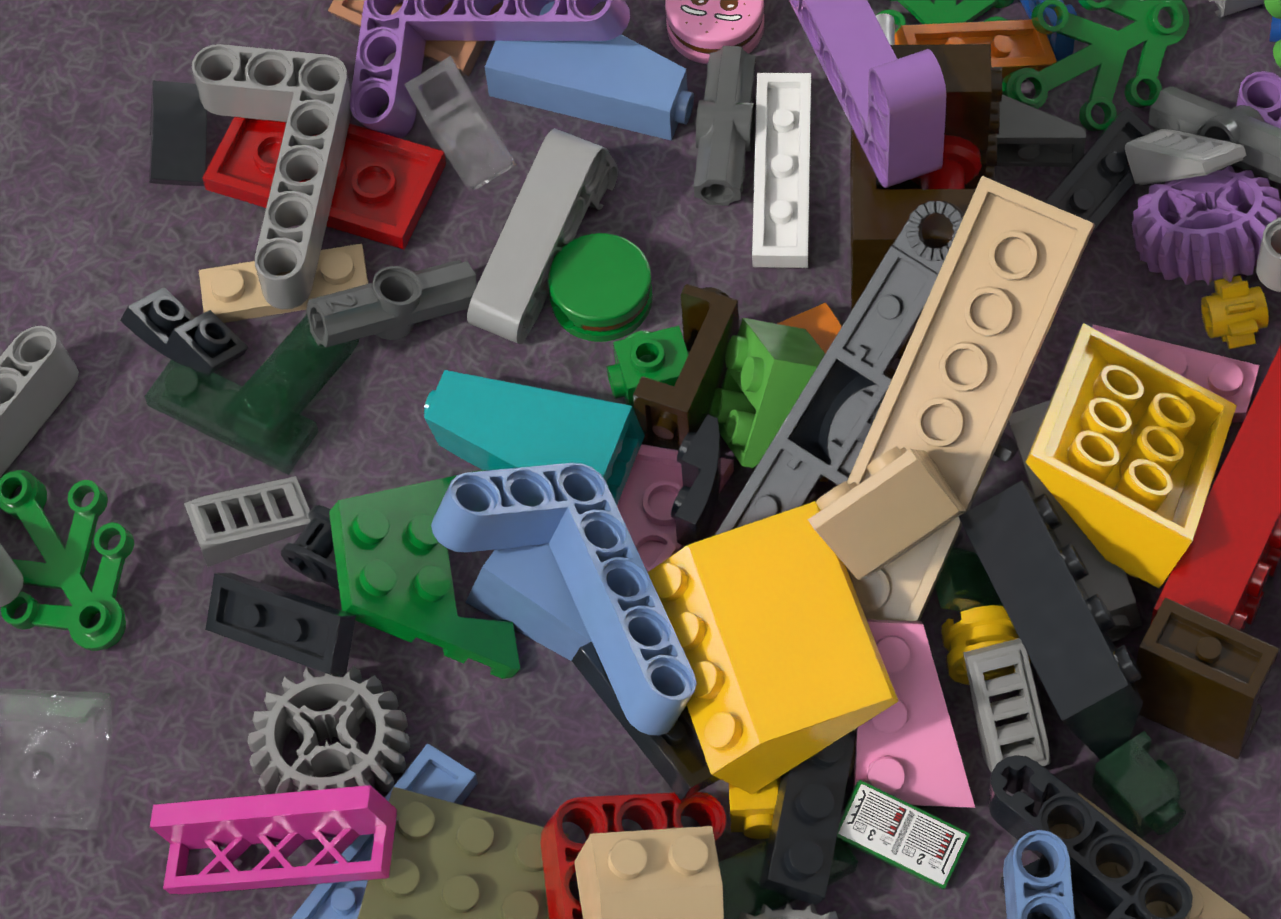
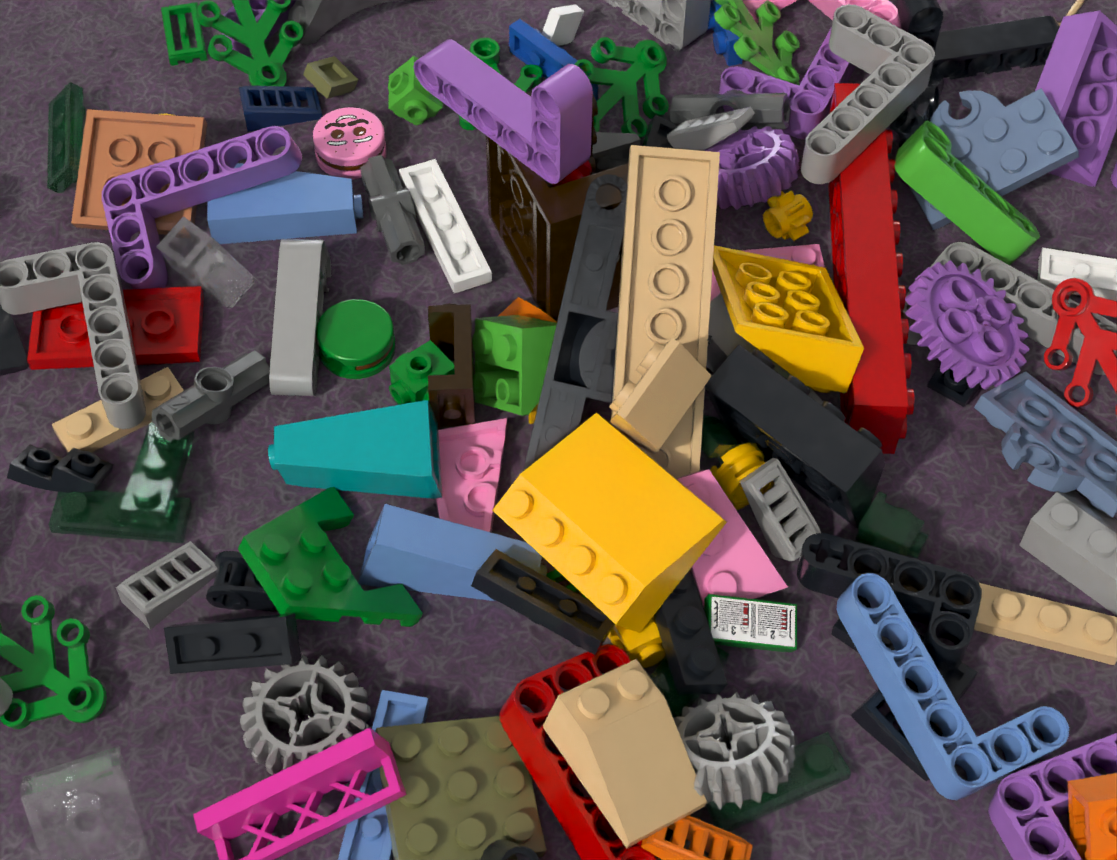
camera: 30 degrees left, 5 degrees down
medium blue beam [431,463,697,736] -> none
black slope [671,414,721,546] -> none
dark brown panel [1134,597,1279,760] -> none

